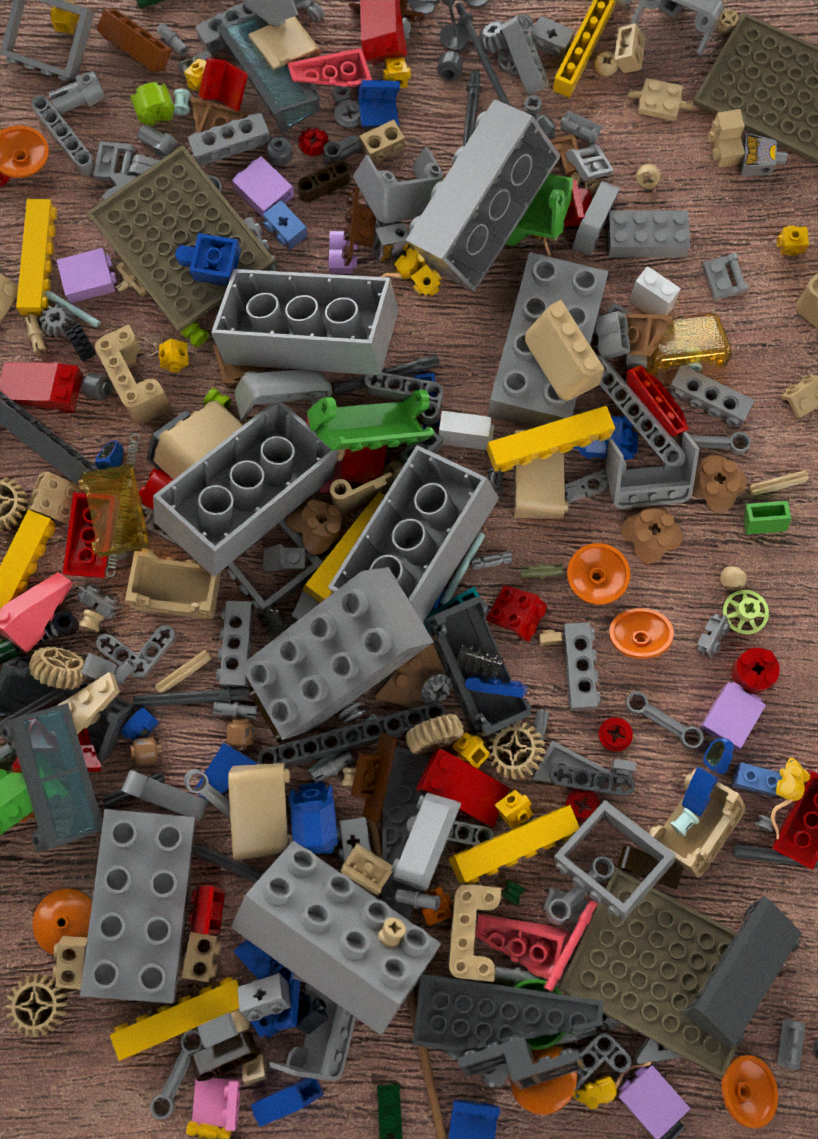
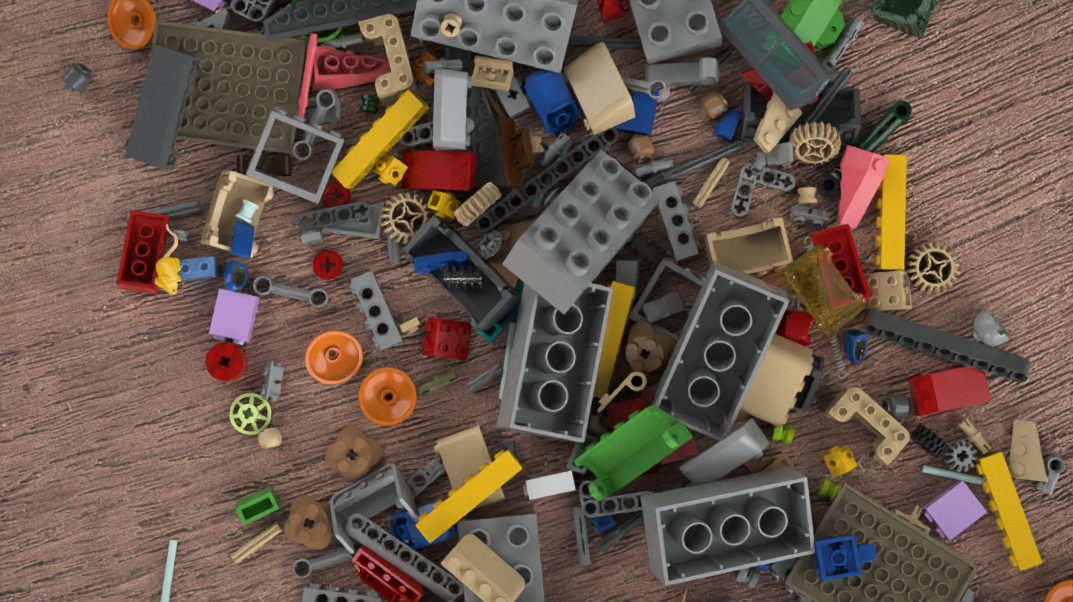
camera: 165 degrees right, 10 degrees up
light grey hinge [777,1019,806,1070] -> none
none -> light grey pin [572,507,591,566]

